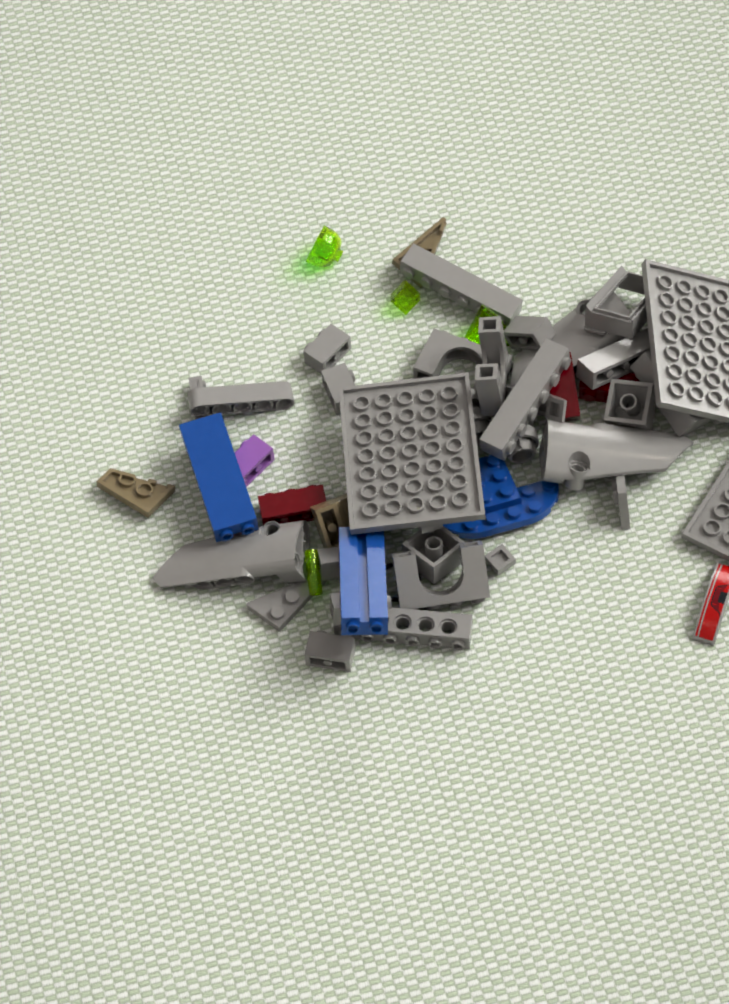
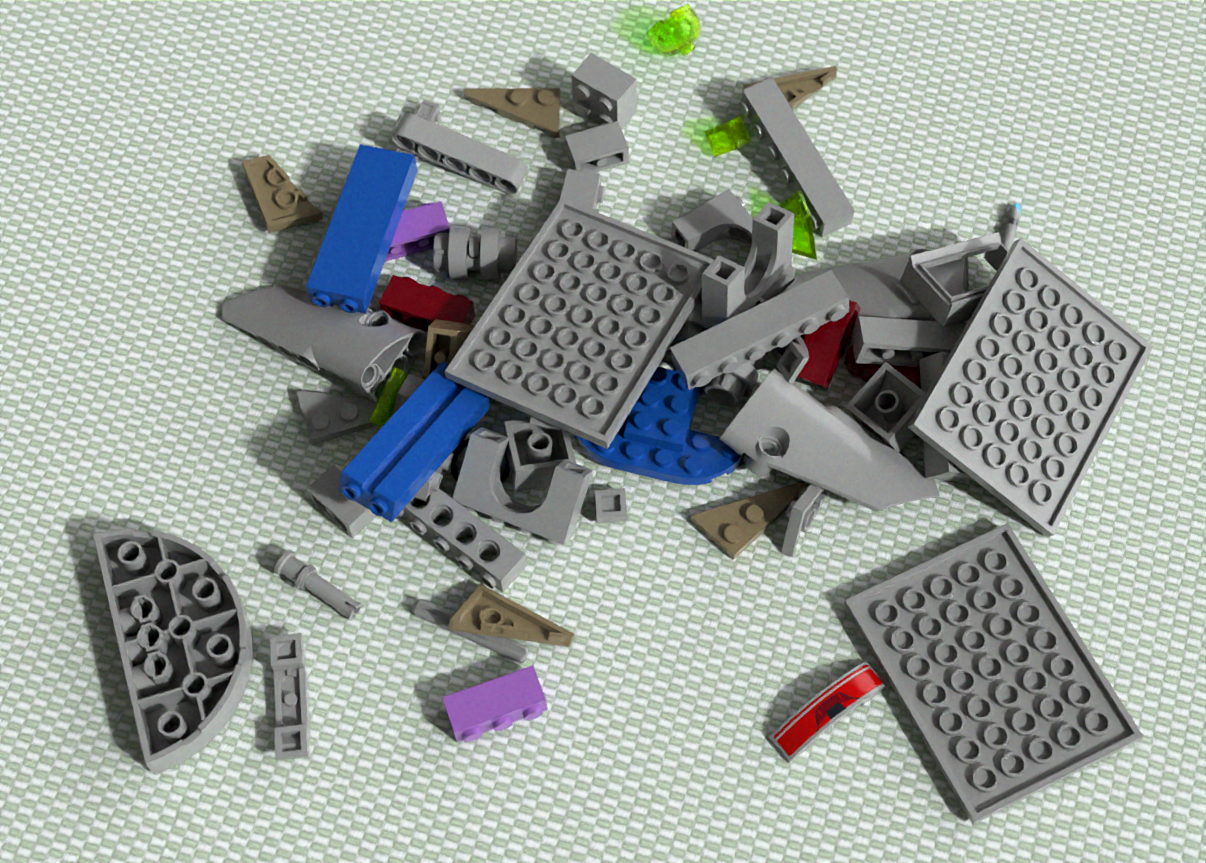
camera: 30 degrees right, 5 degrees up
light grey brick [504,316,556,350] -> none
none -> light grey brick [93,529,253,775]
none -> light grey slope [270,633,310,761]
none -> light grey pin [274,550,362,621]
none -> light grey axle [414,599,529,663]
none -> light grey piece [433,227,517,280]
none -> medium lavender brick [442,665,547,742]
none -> dark tan wing [448,584,575,647]
none -> dark tan wing [464,88,561,138]
none -> light grey brick [571,53,637,129]
none -> dark tan wing [691,481,806,560]
none -> light grey piece [1001,203,1021,250]

